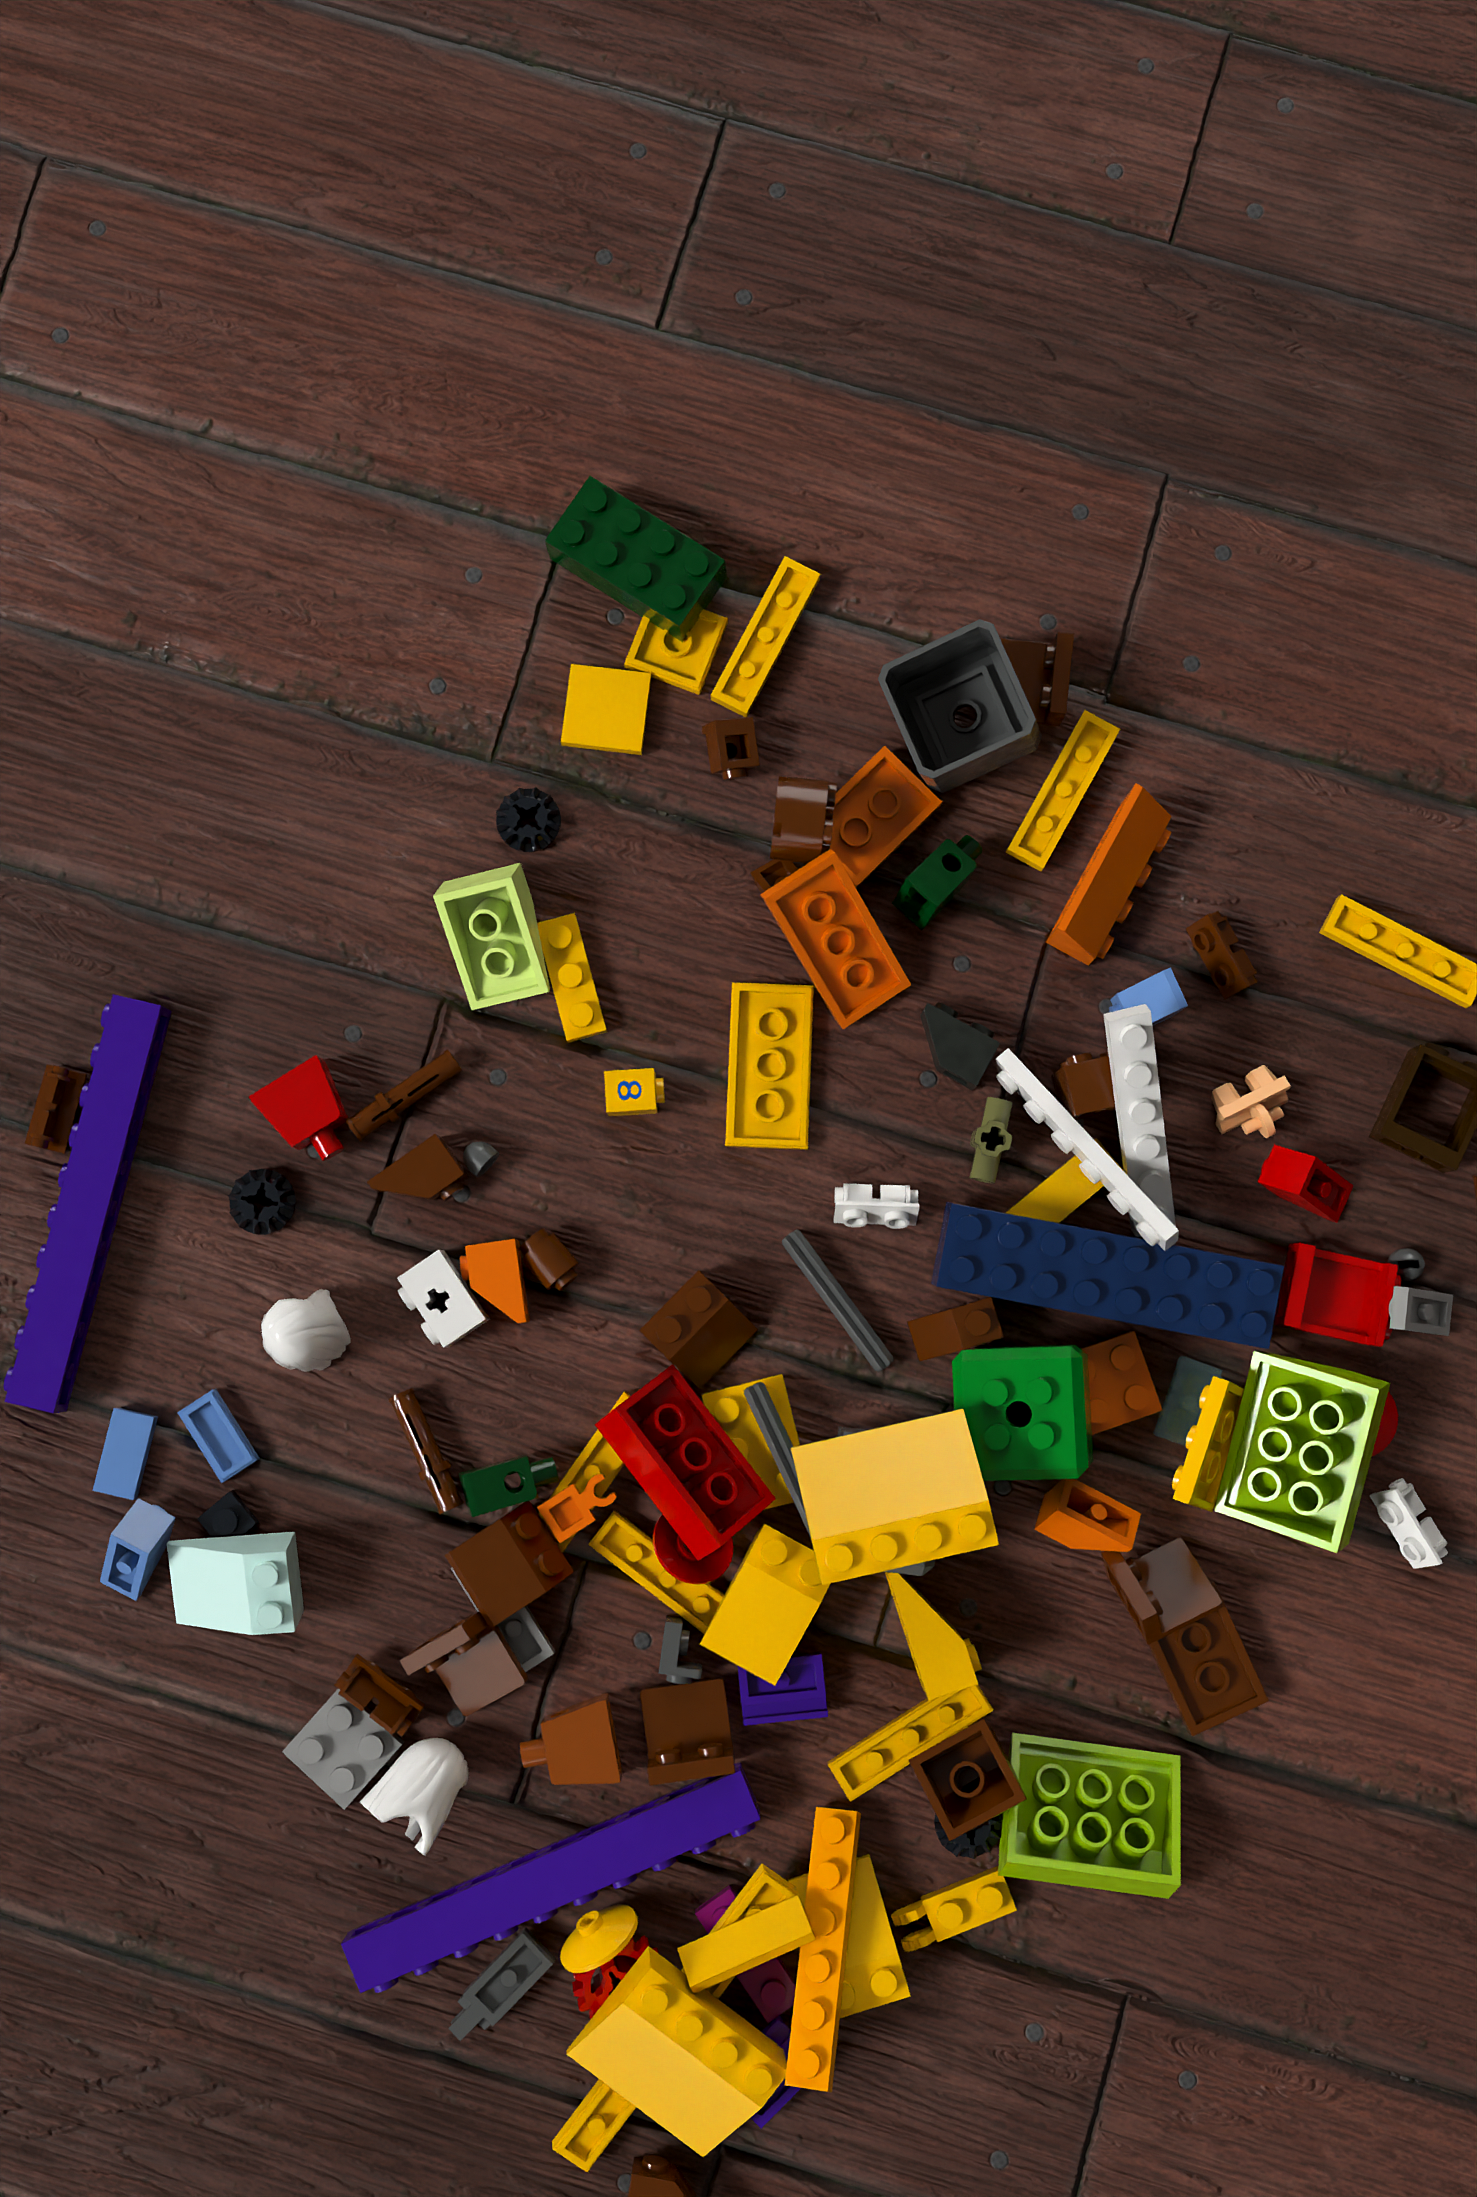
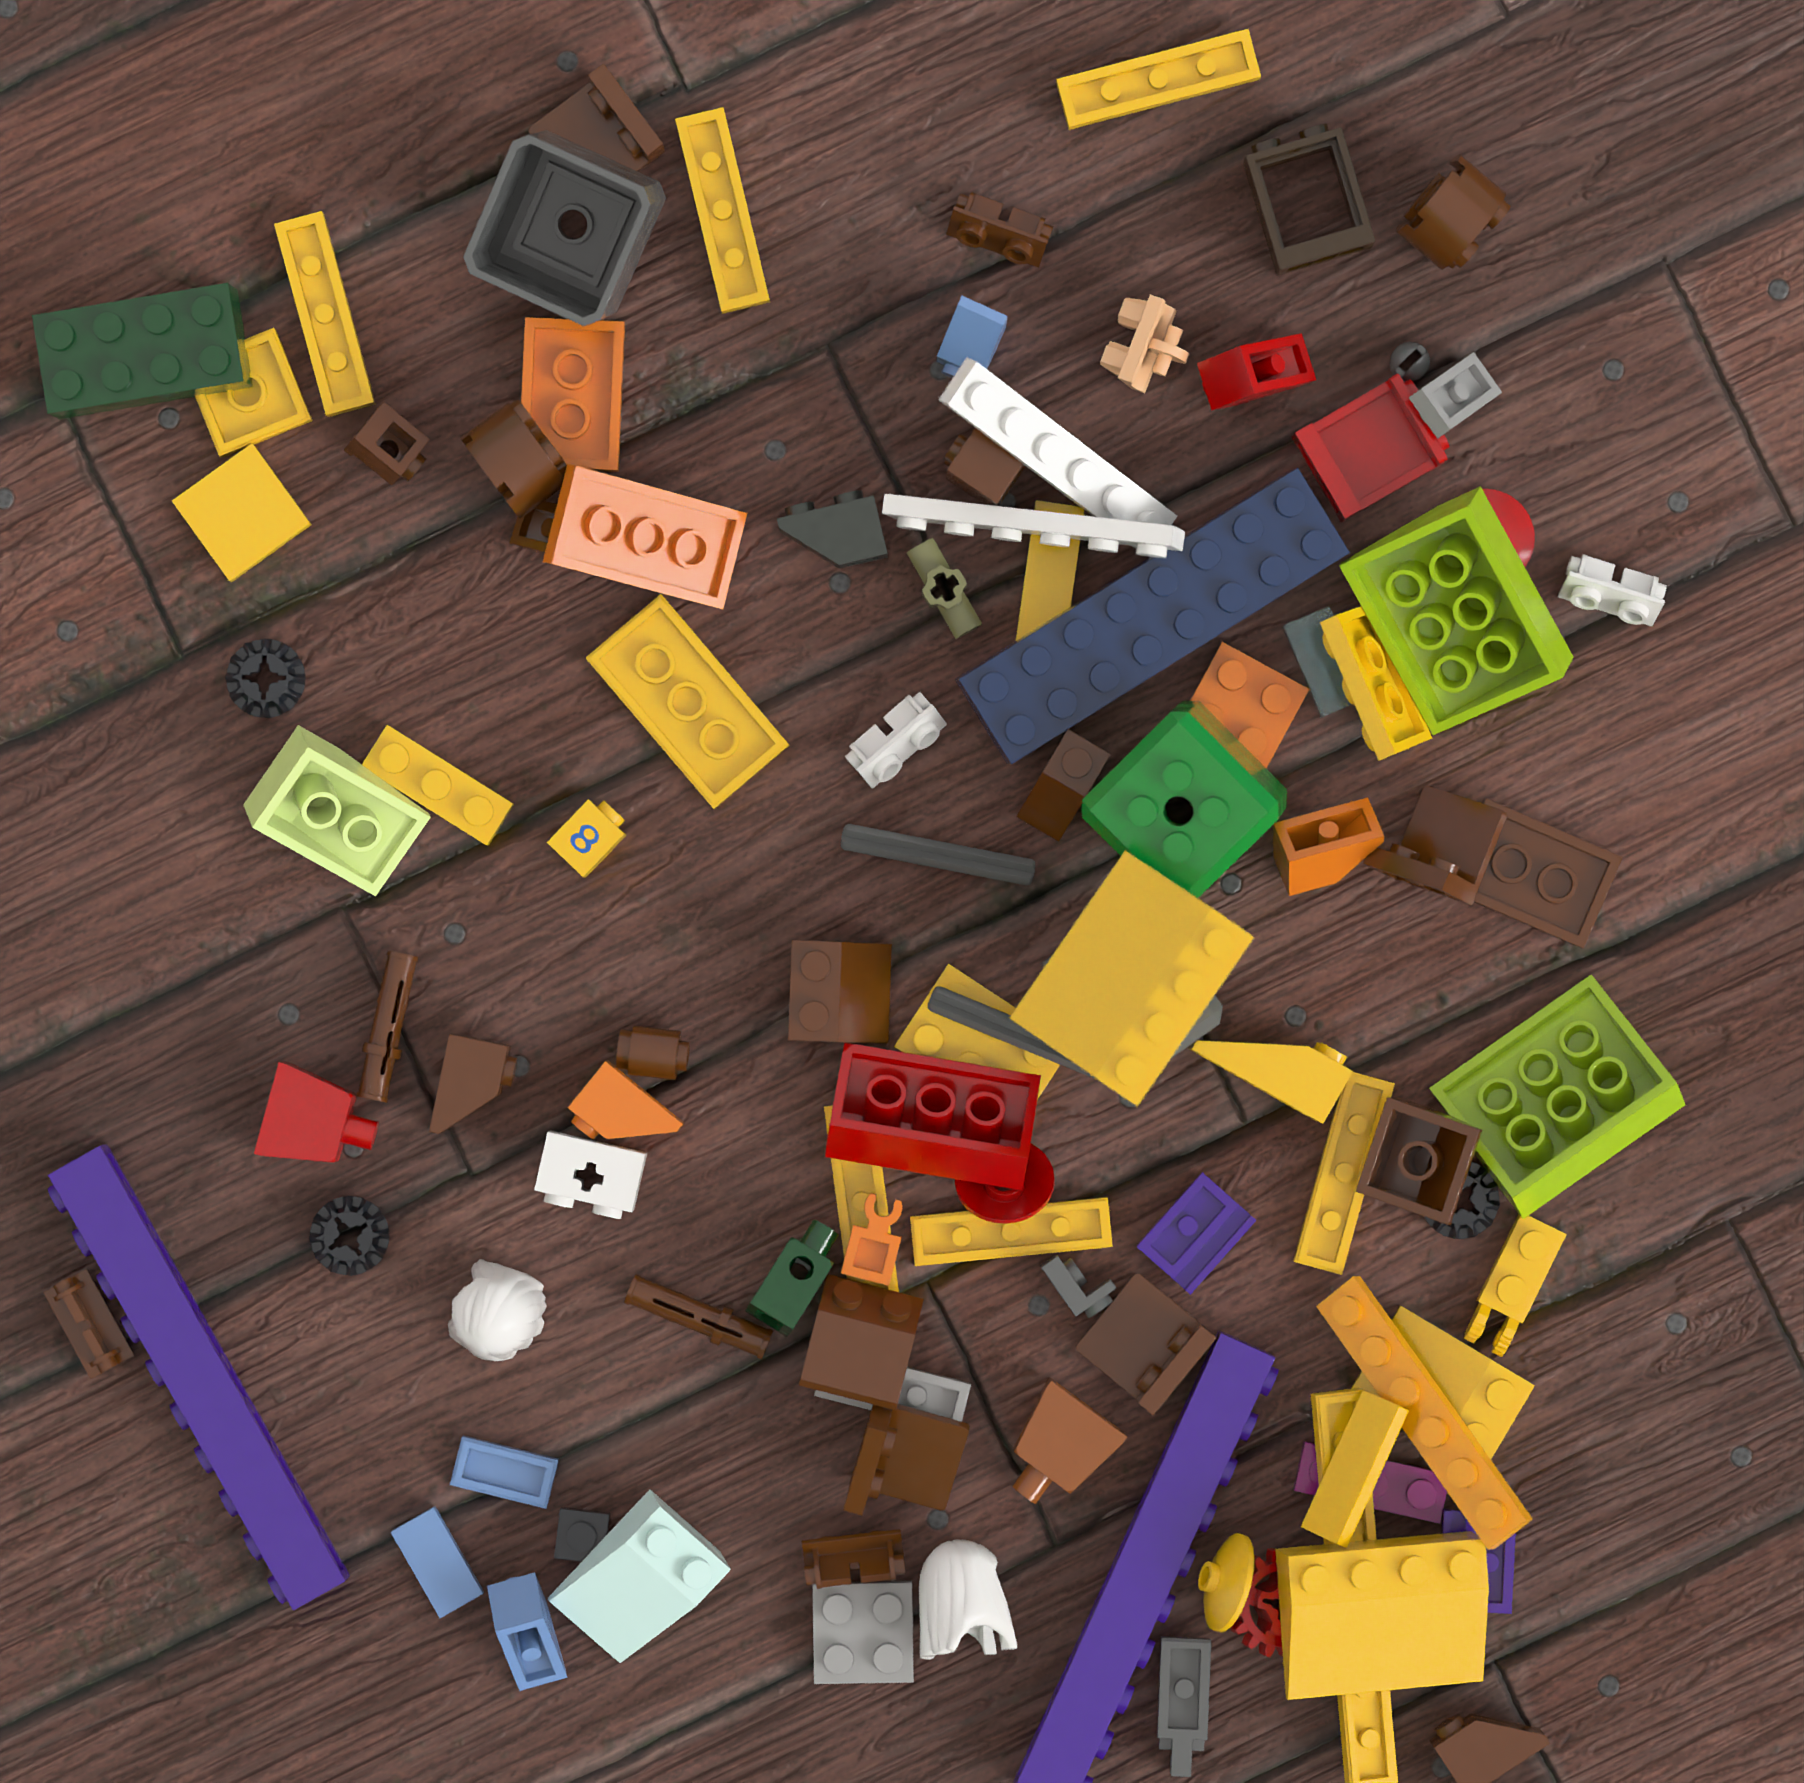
camera: 40 degrees left, 5 degrees up
dark grey hinge [463,1142,500,1178] -> none
yellow slope [699,1524,831,1686] -> none
dark green torso [892,835,982,931] -> none
orange slope [1045,783,1172,966] -> none

